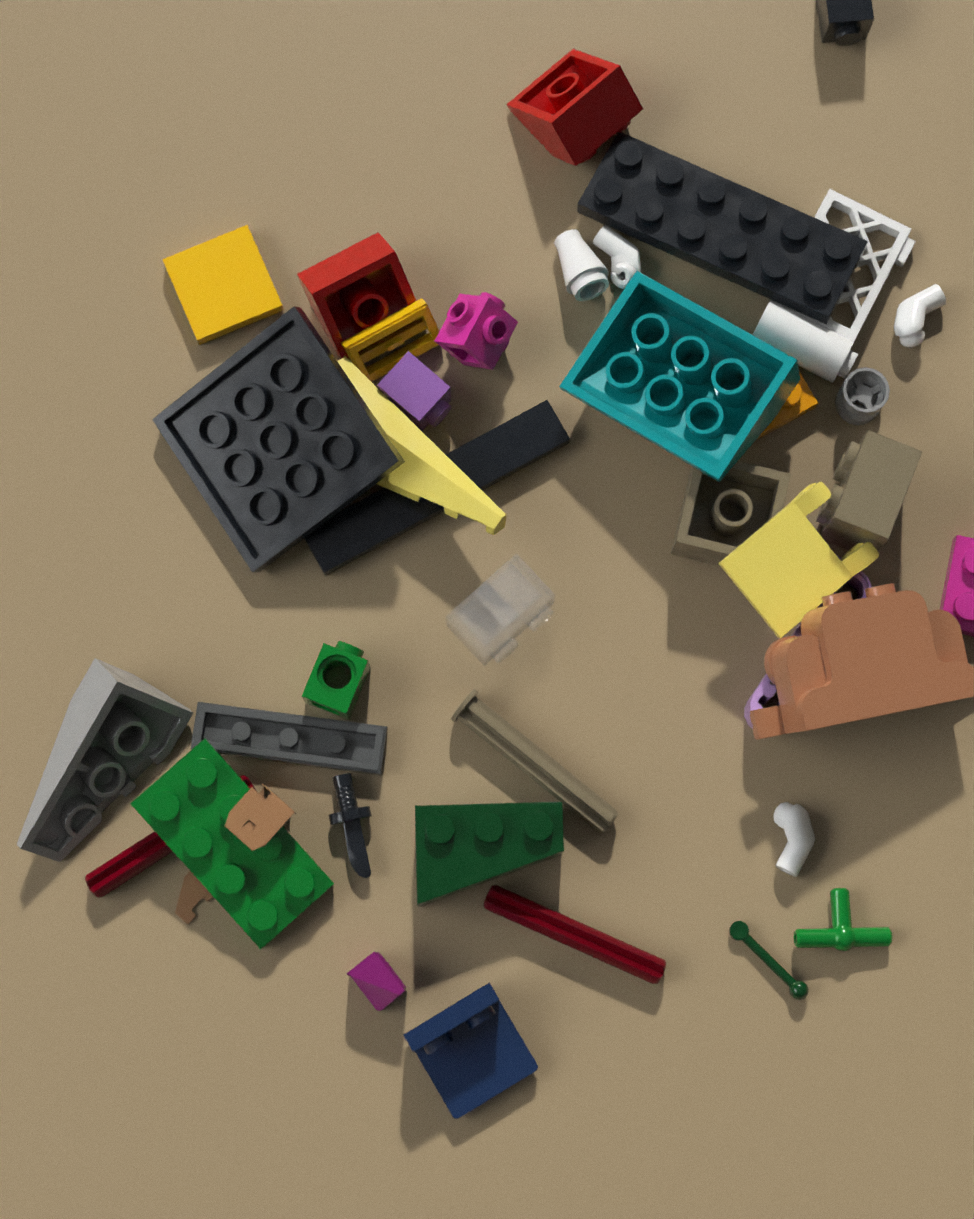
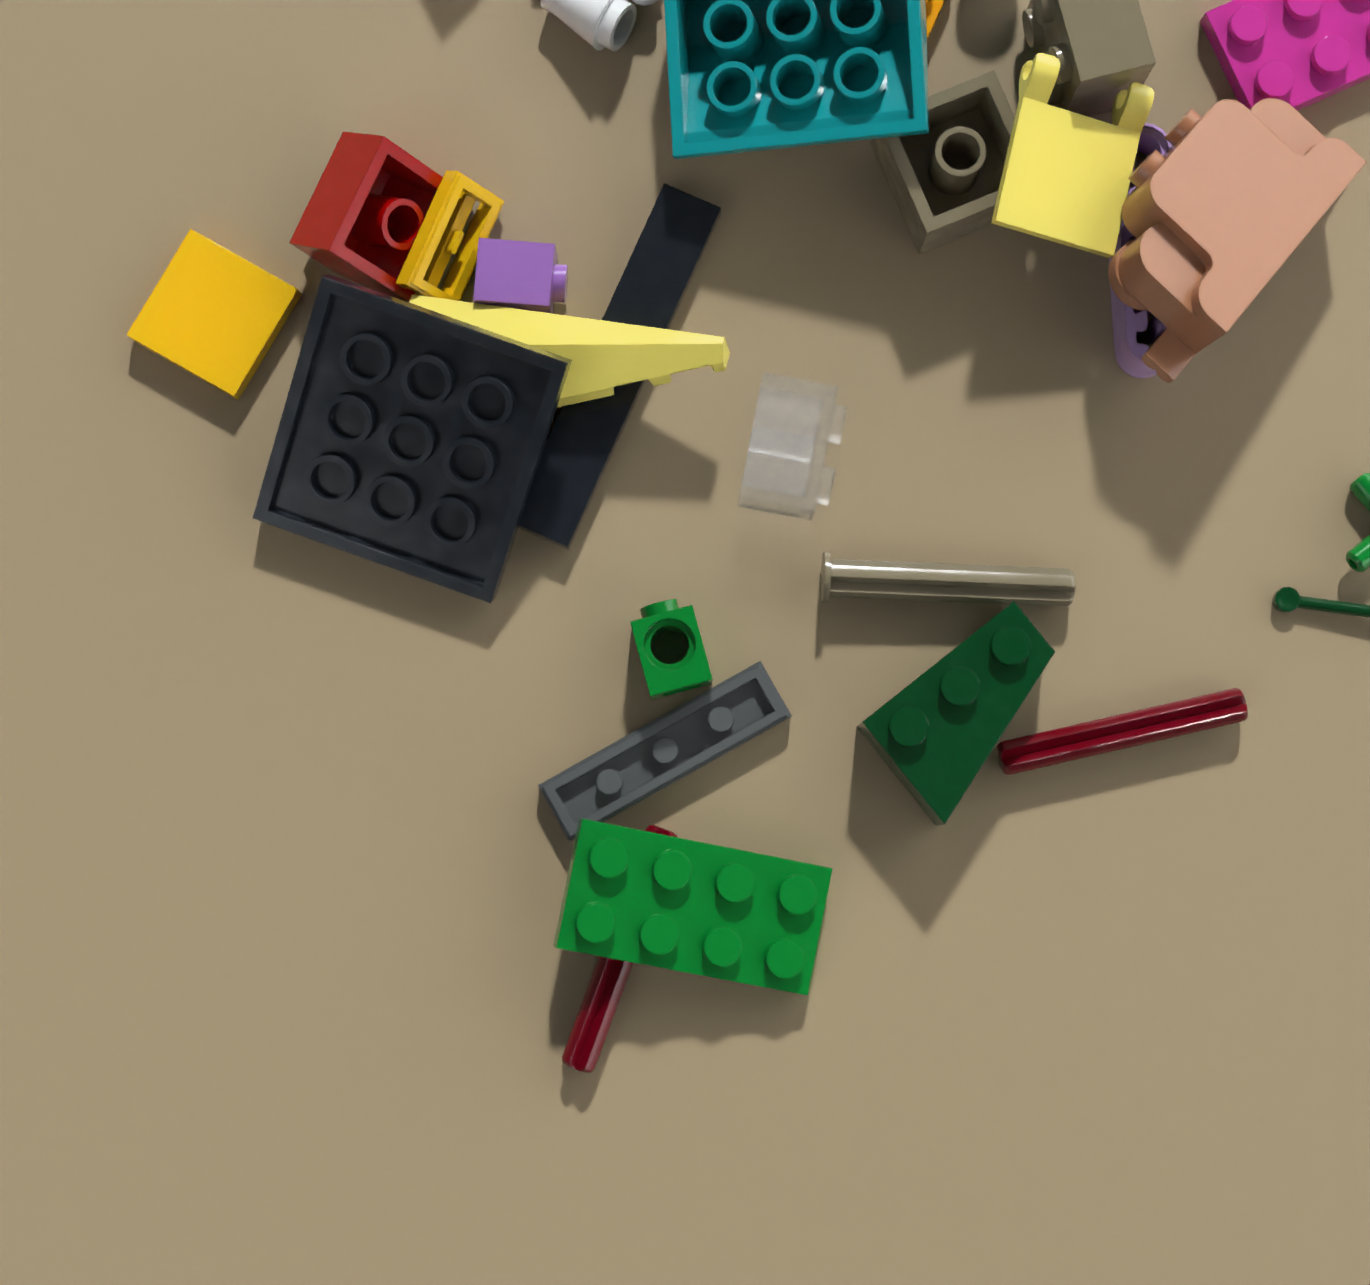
camera: 35 degrees left, 5 degrees up
light grey wedge [17,658,193,862] -> none
medium nougat piece [175,784,297,925] -> none
black piece [328,773,372,878] -> none
magenta slope [347,951,407,1011] -> none
dark blue bracket [403,982,538,1119] -> none
dark pink brick [435,292,518,370] -> none
white arm [773,802,815,877] -> none

